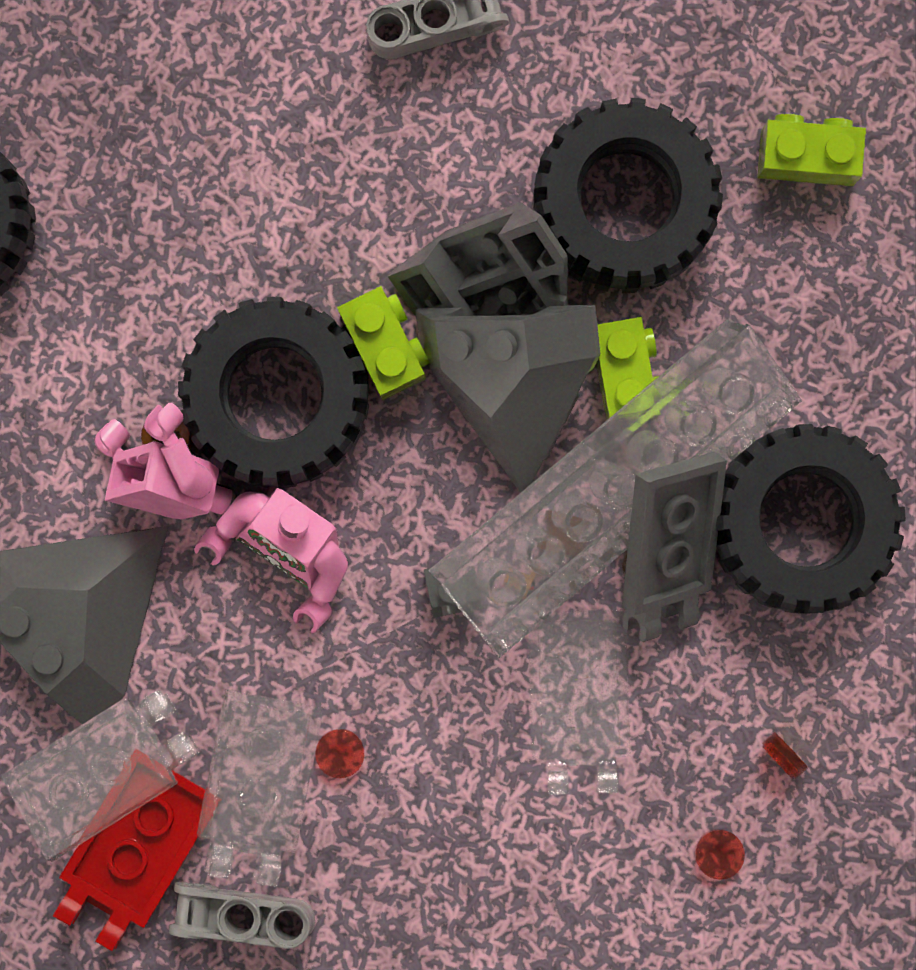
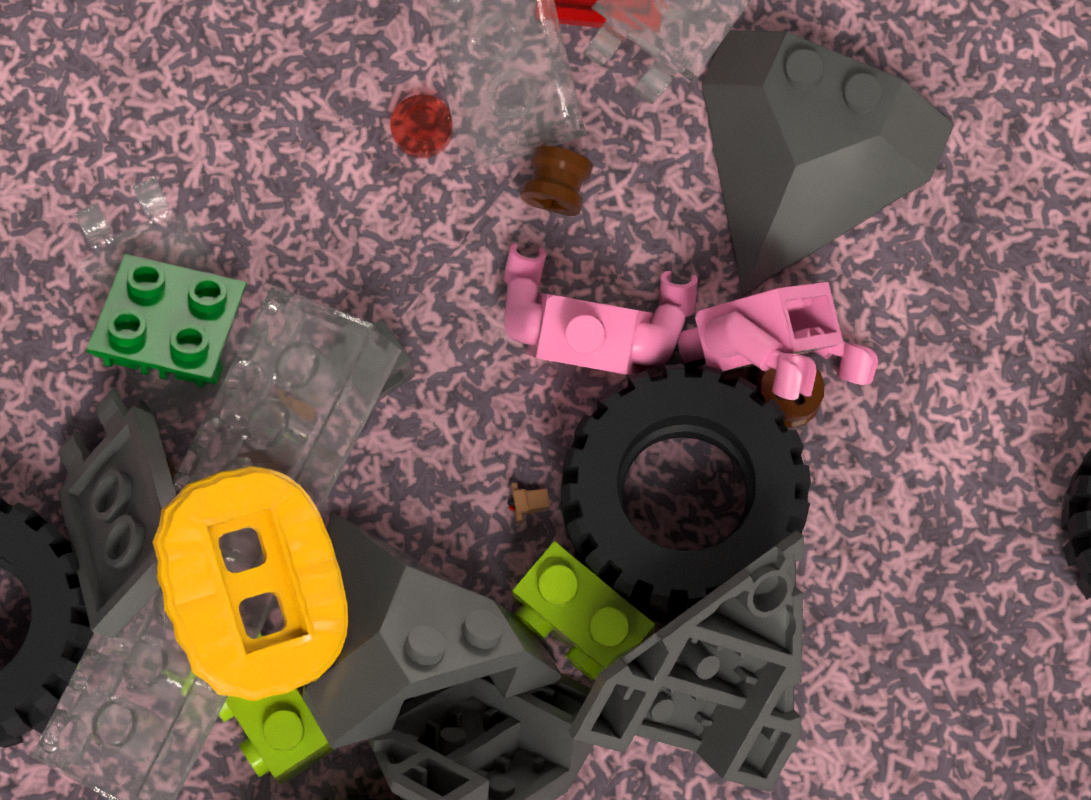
camera: 155 degrees right, 10 degrees down
none -> green hinge [86,254,247,389]
none -> yellow piece [152,466,348,701]
none -> medium nougat piece [507,483,550,524]
none -> reddish brown wheel [520,145,593,216]
none -> dark grey wedge [568,530,804,792]

